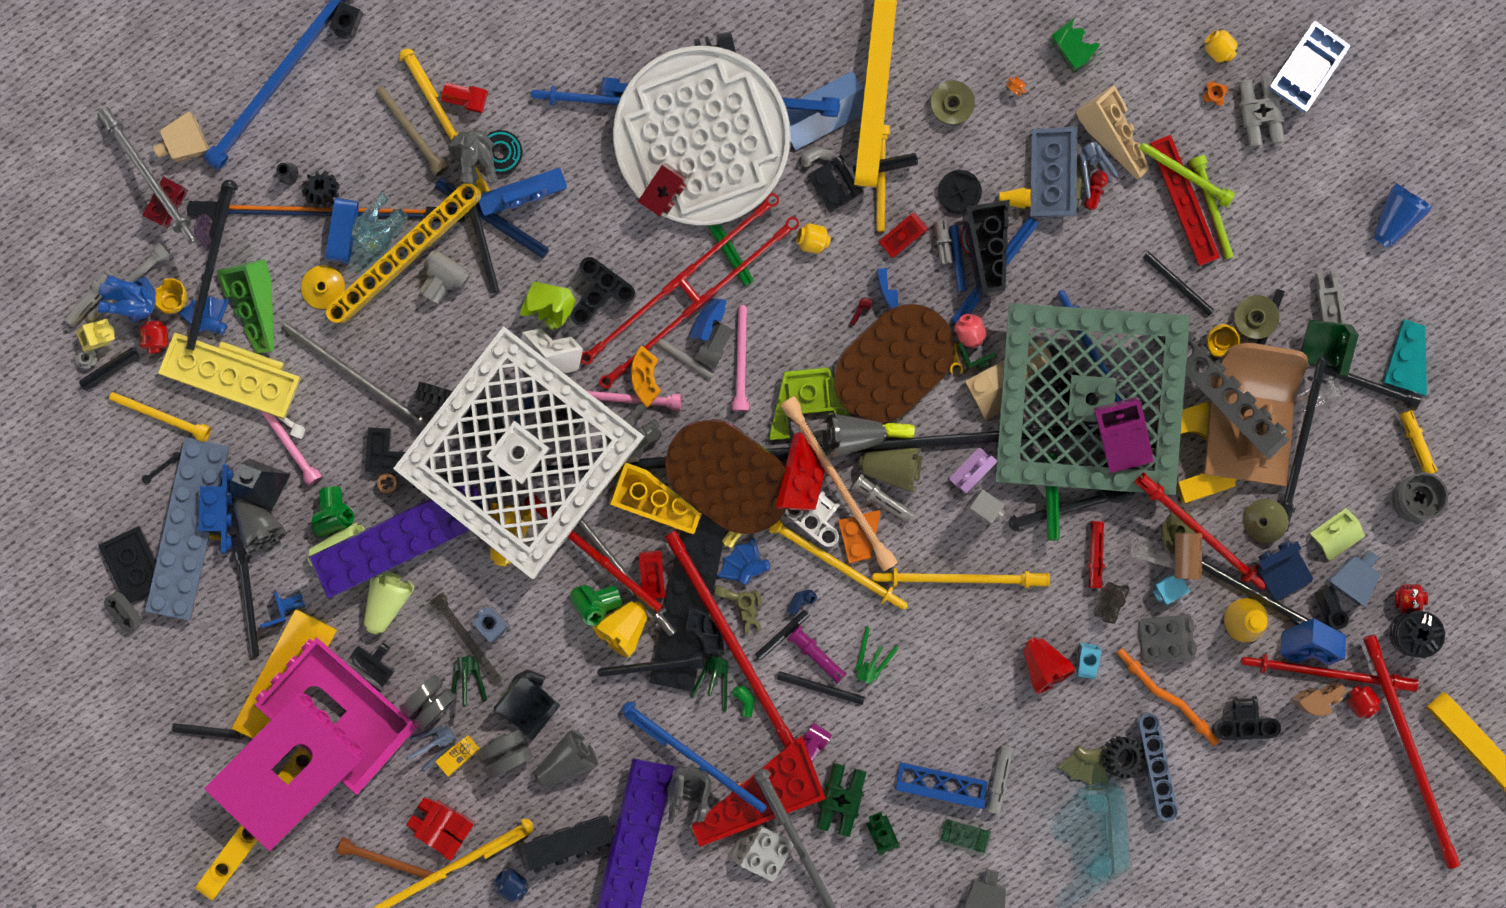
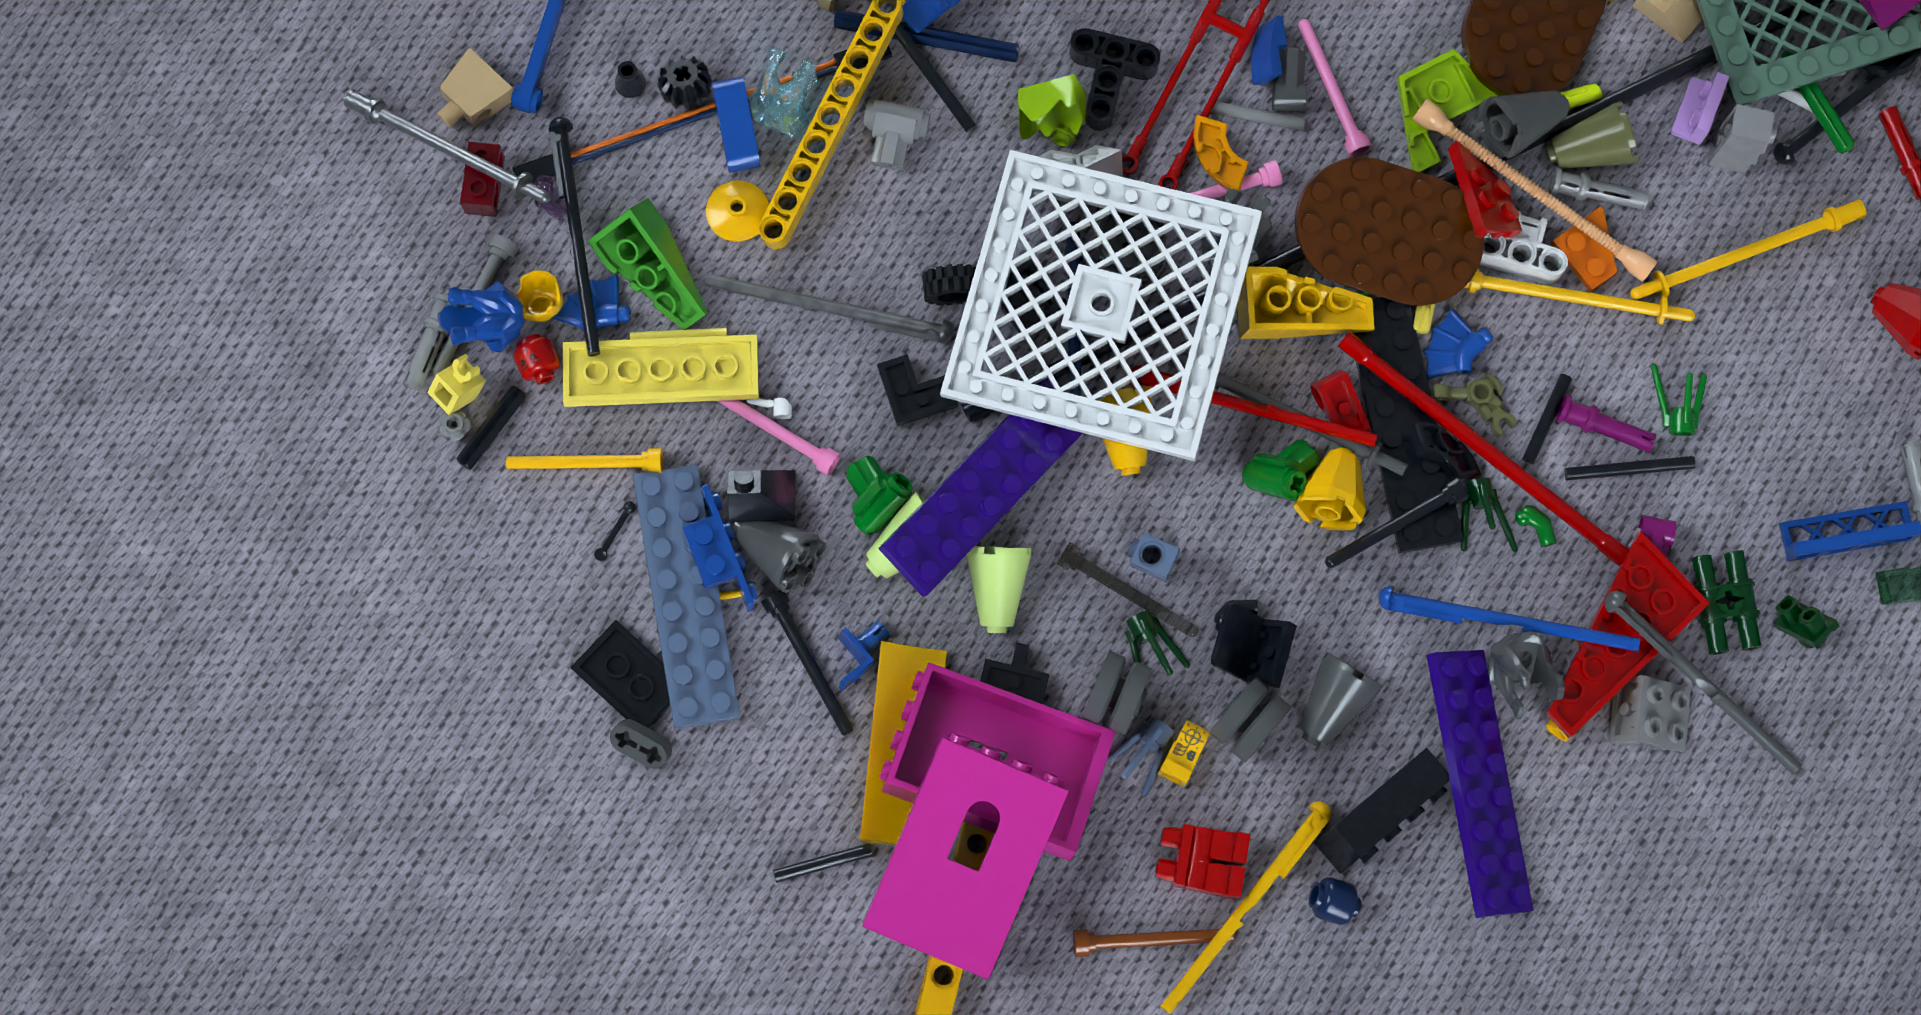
camera: 25 degrees left, 10 degrees down
medium nougat bush [377,473,398,494] -> none
dark blue arm [787,589,817,615] -> none

